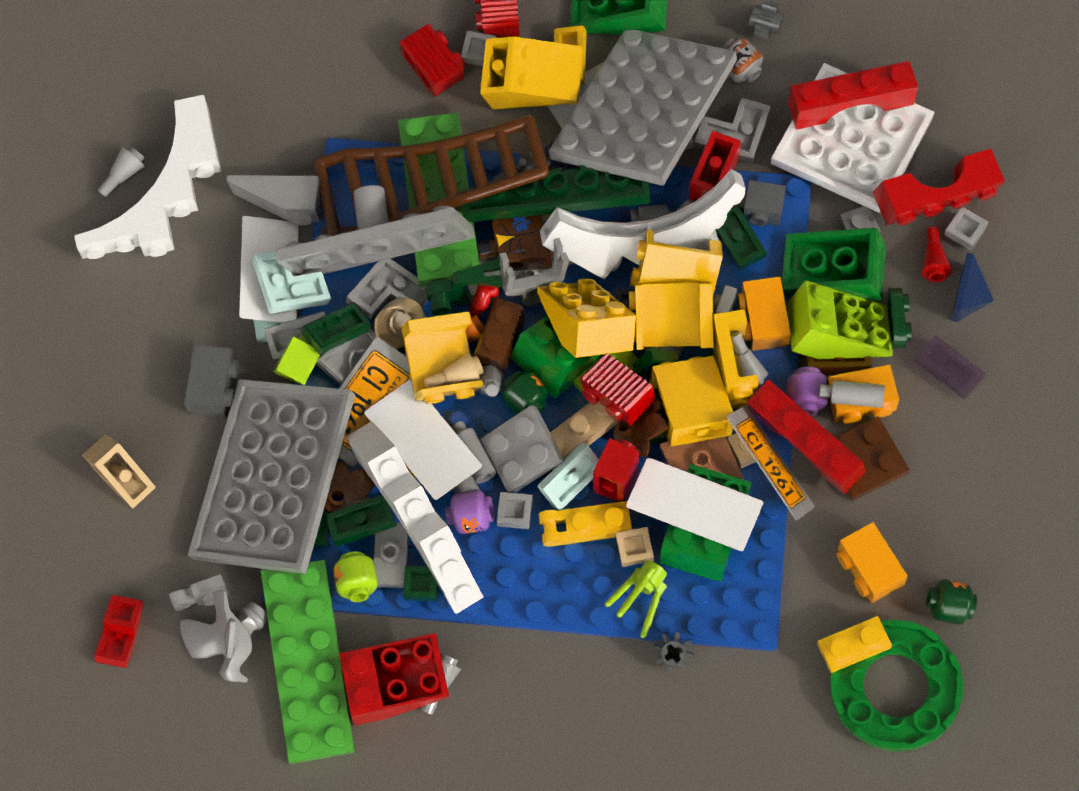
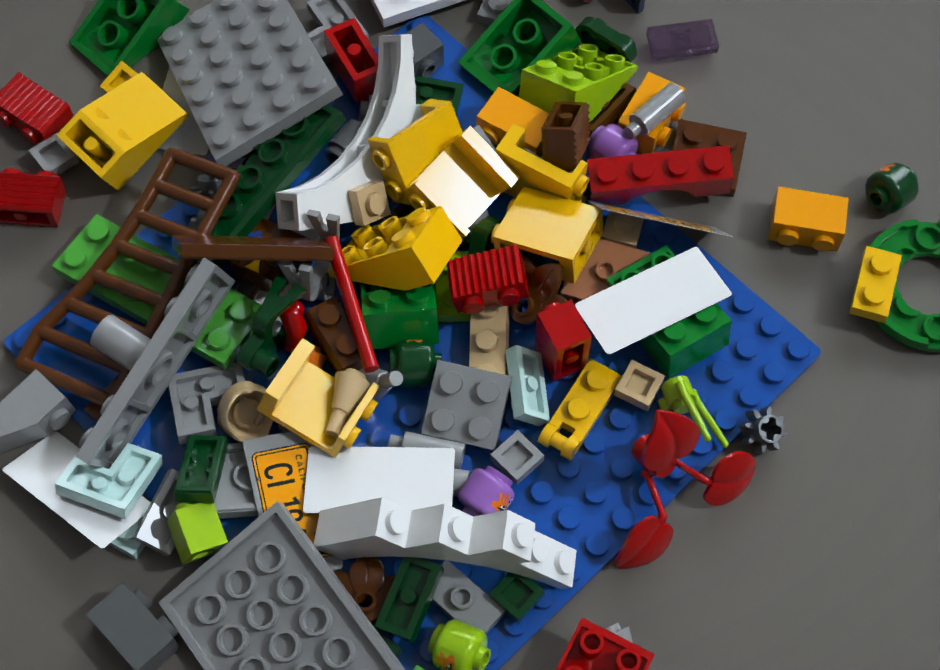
camera: 55 degrees left, 5 degrees down
none -> reddish brown tile [172,235,334,261]
none -> red bar [324,235,379,373]
none -> tan plate [347,180,391,226]
none -> reddish brown brick [541,101,591,172]
none -> red plant [614,409,757,569]

